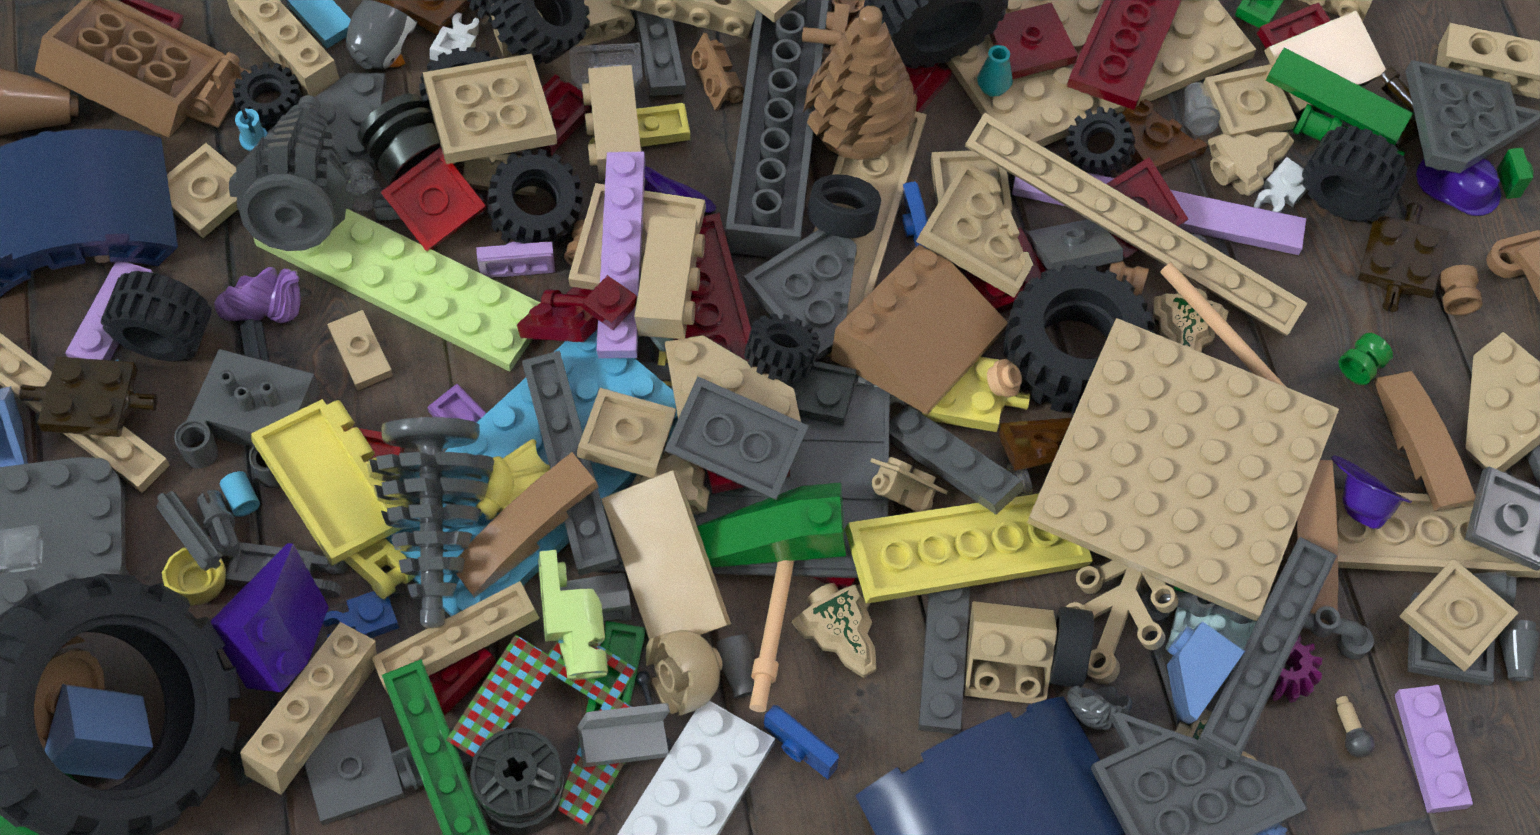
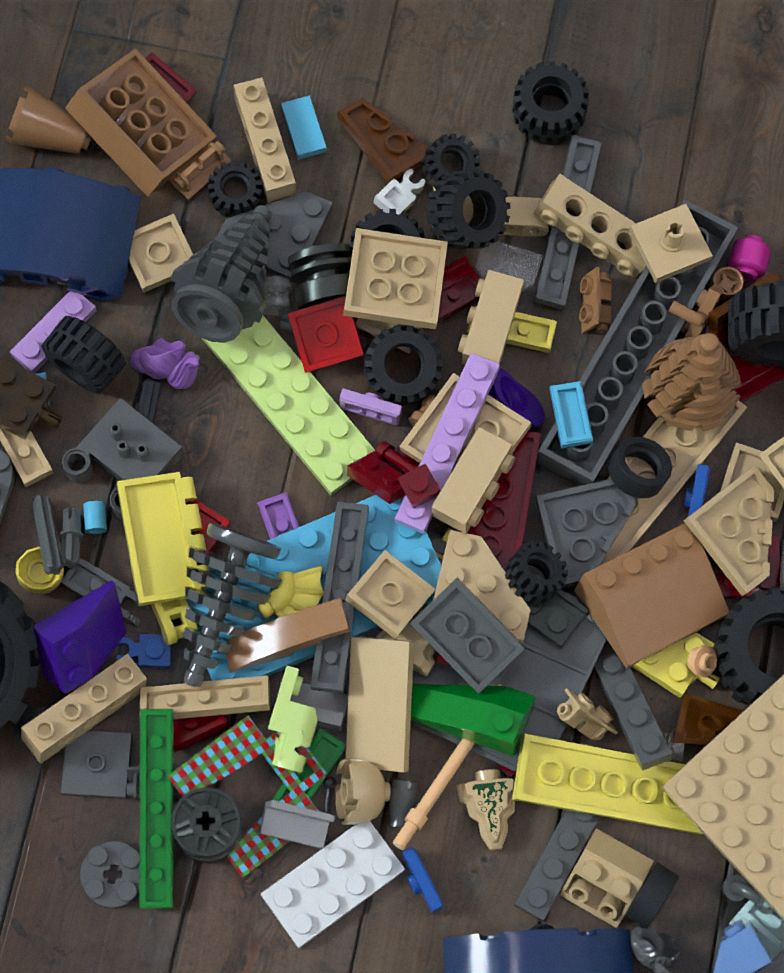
camera: 25 degrees right, 10 degrees up
medium azure pin [235,109,268,151] -> none
tan plate [327,310,393,391] -> none
dark grey piece [346,0,417,71] -> none
tan plant [1066,560,1178,684] -> none
none -> medium azure tile [549,381,593,448]

